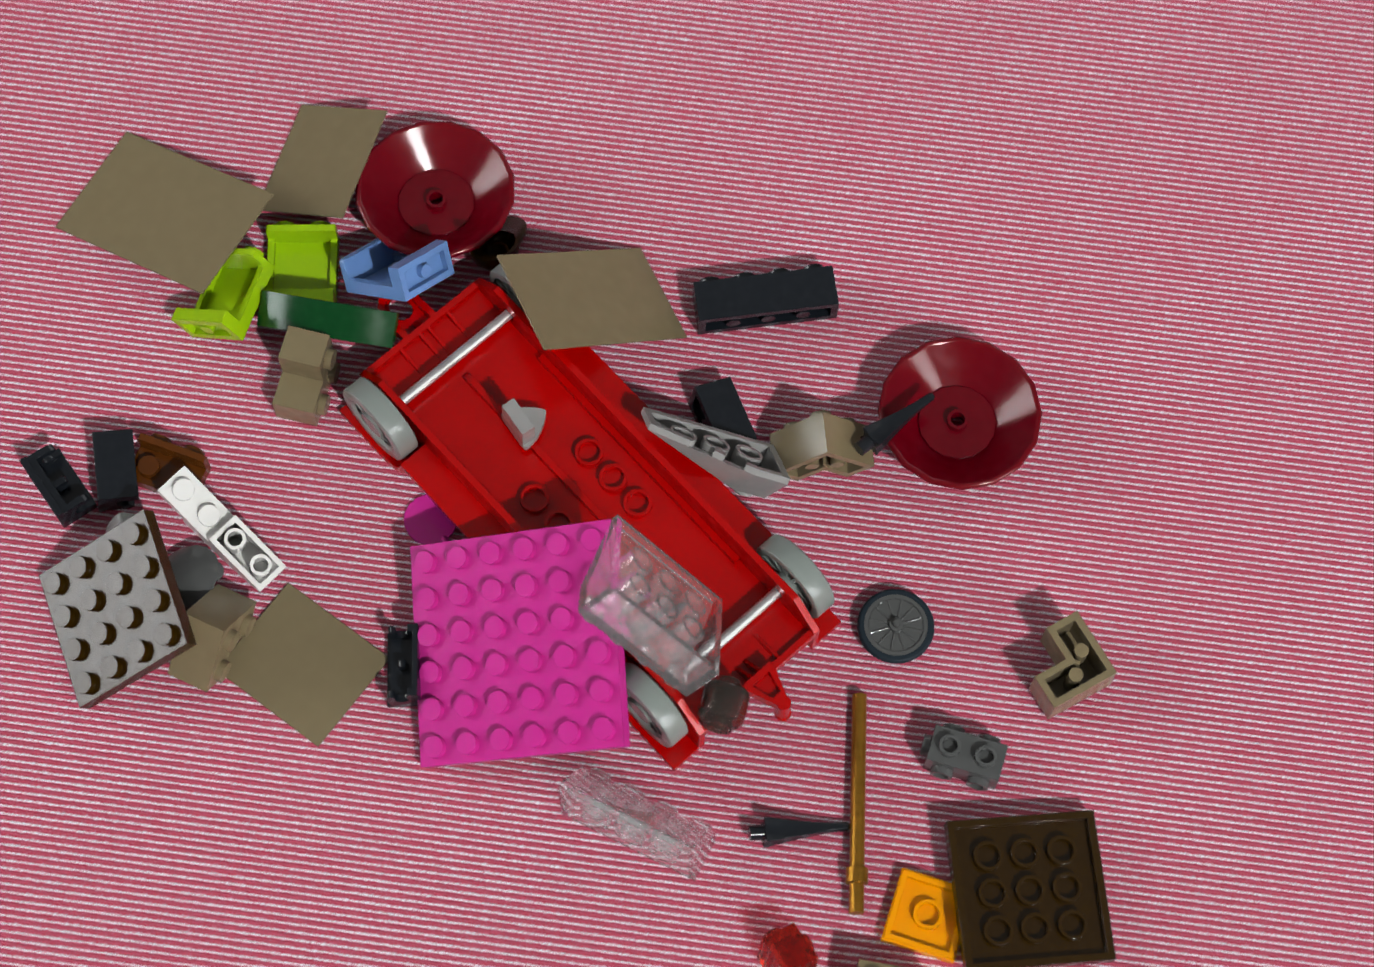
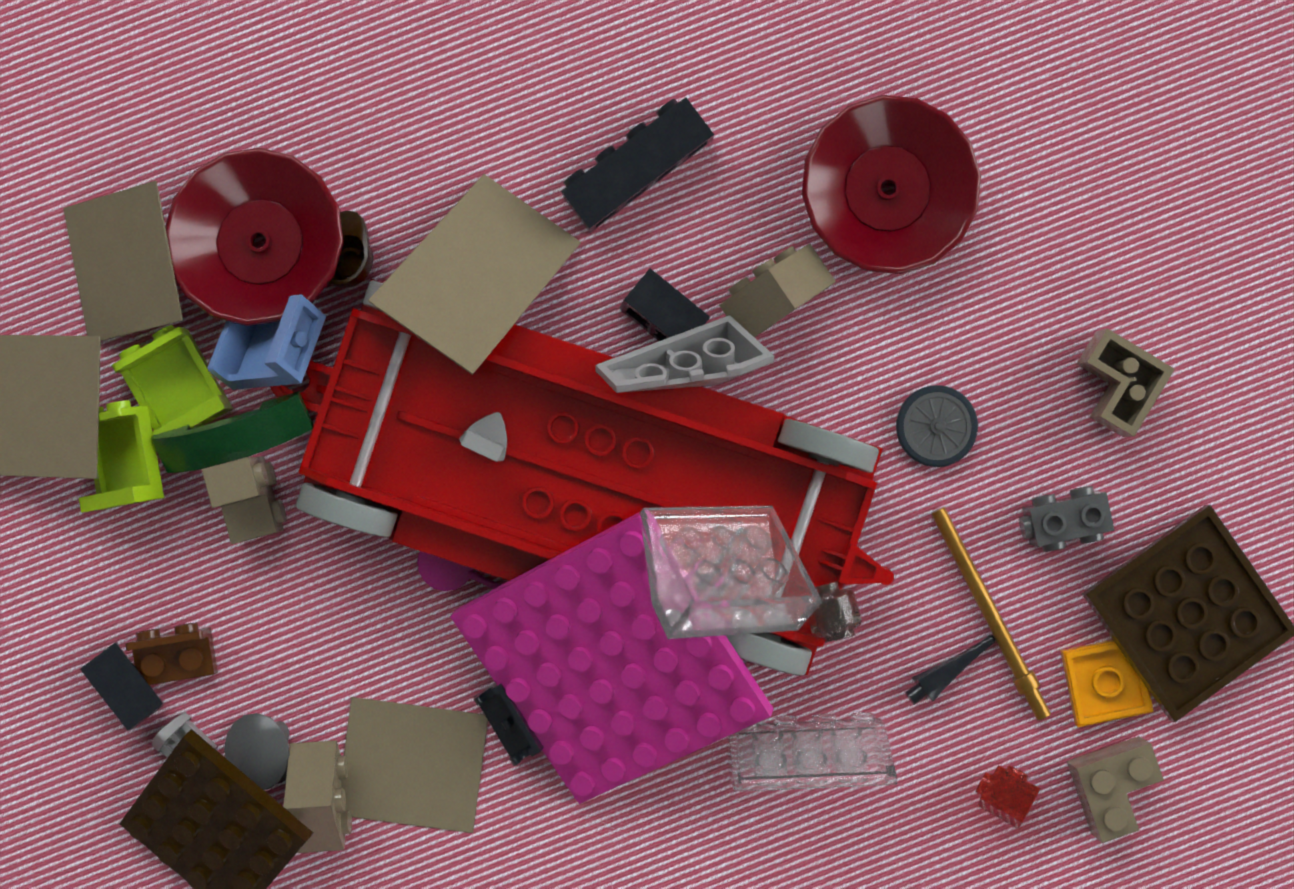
camera: 25 degrees left, 20 degrees up
black hinge [19,444,98,528] -> none
white slope [158,466,287,592] -> none
black piece [854,393,935,455] -> none

